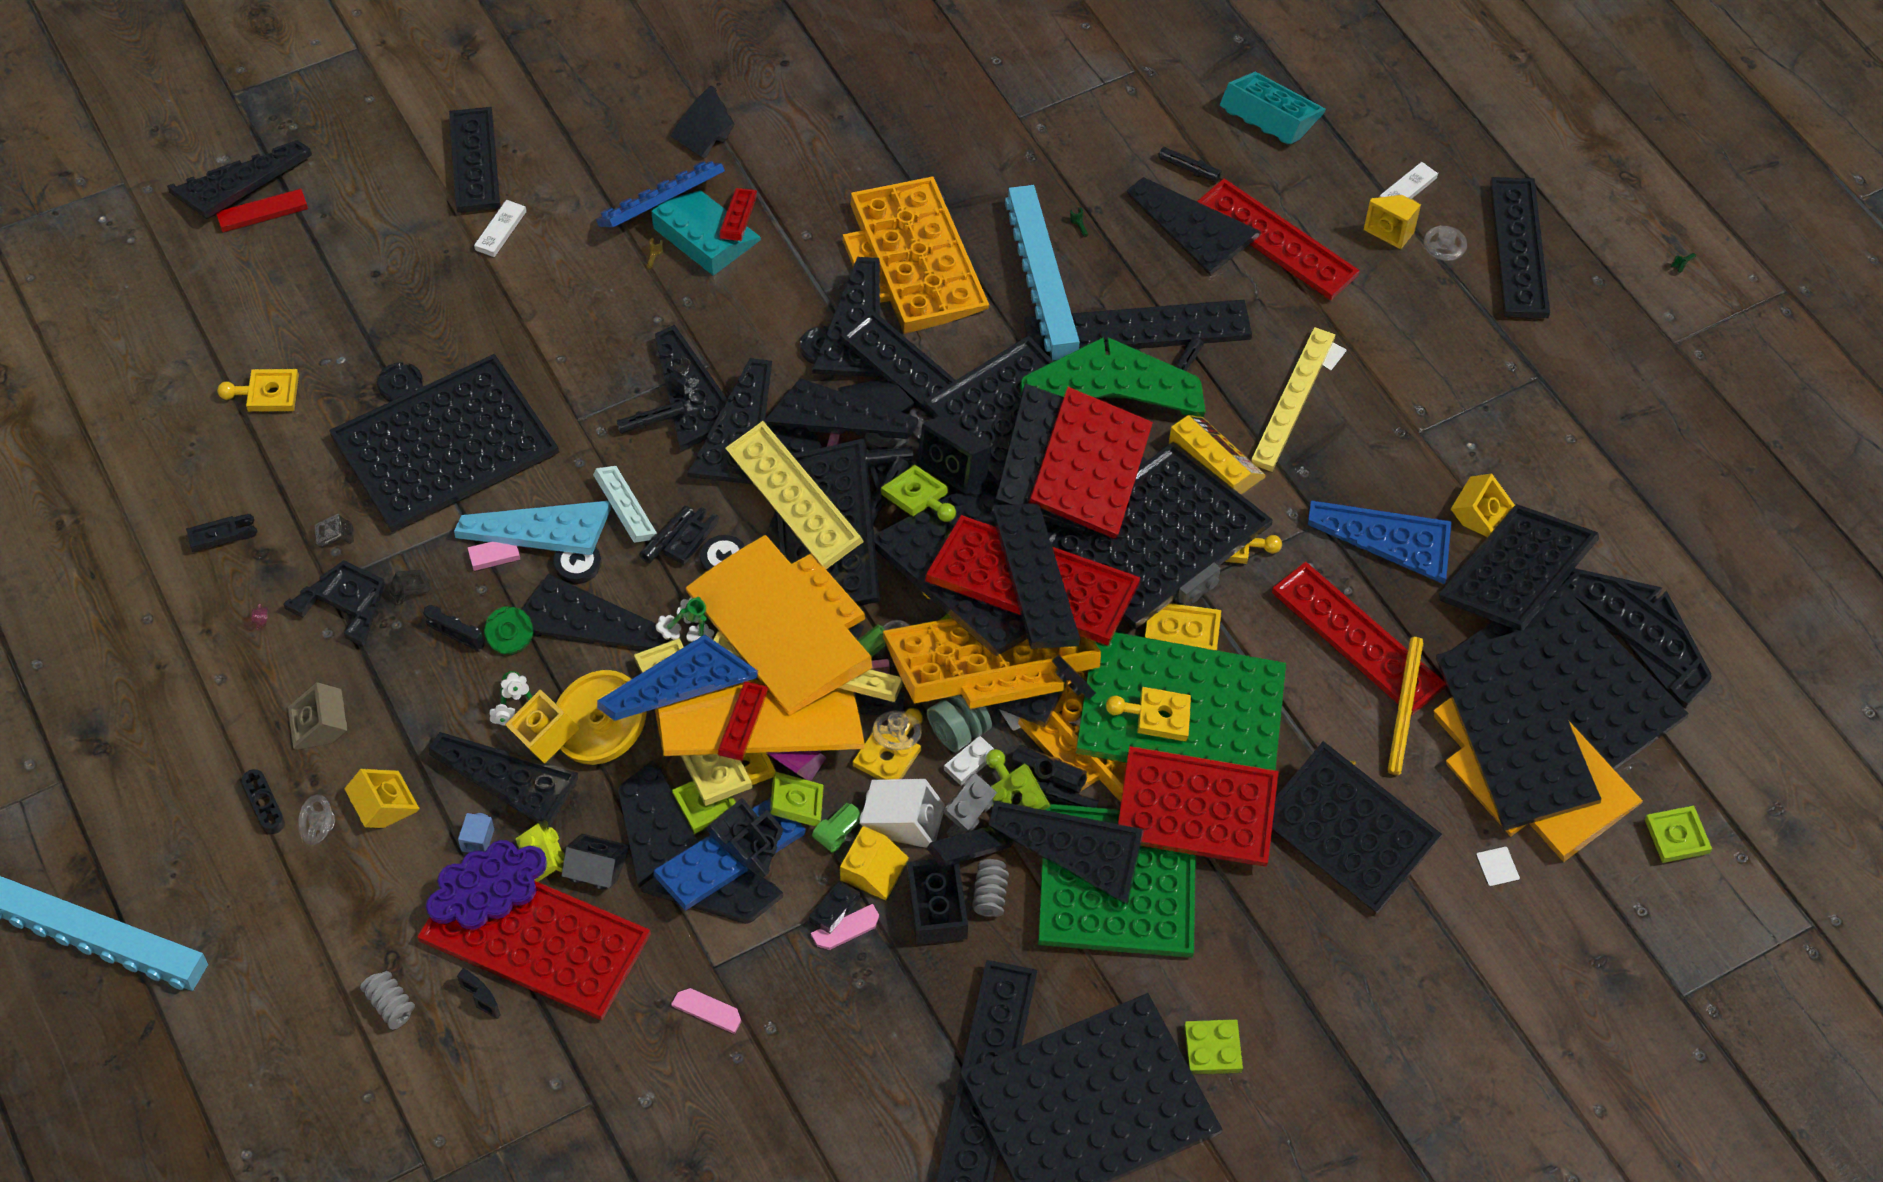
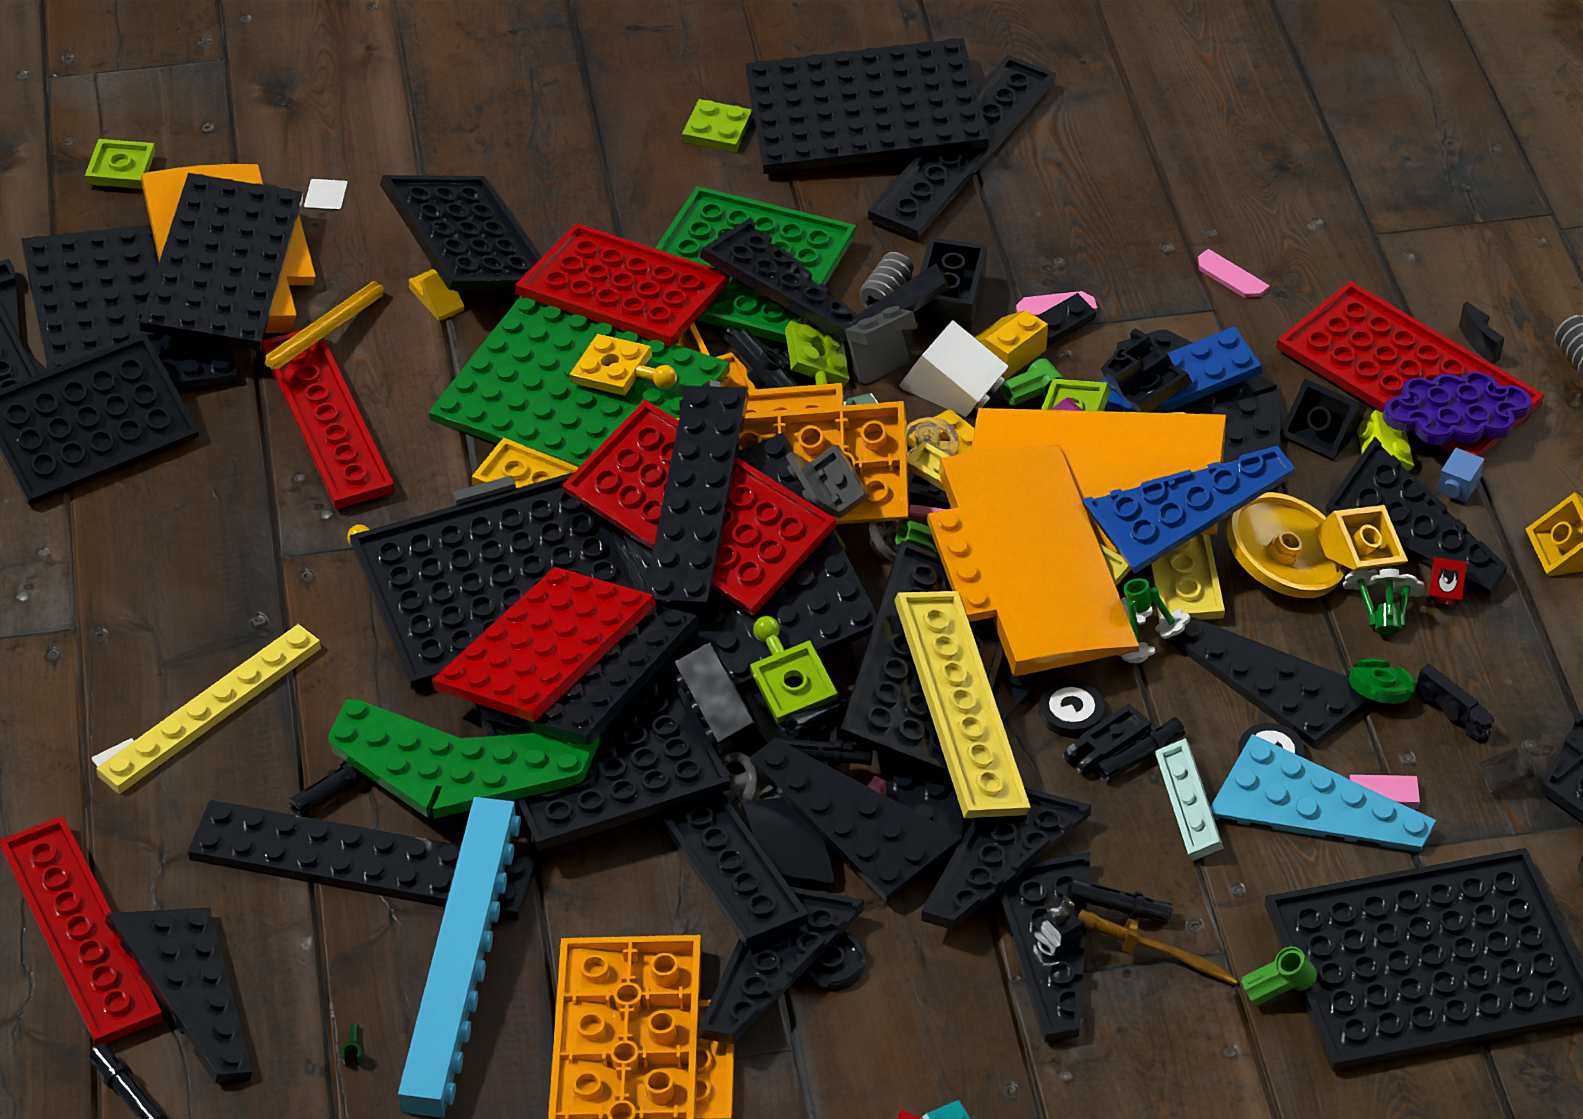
camera: 160 degrees left, 10 degrees down
black tile [377,362,424,402] -> none
red tile [718,681,768,761] -> none
yellow slope [1169,415,1266,494] -> none
blue wing [1308,501,1451,584] -> none
yellow slope [1451,473,1515,537] -> none
none -> dark grey bracket [786,444,870,519]
none -> pearl gold sword [1078,910,1238,985]
none -> bright green piece [1241,947,1317,1006]
none -> red brick [1428,557,1467,605]

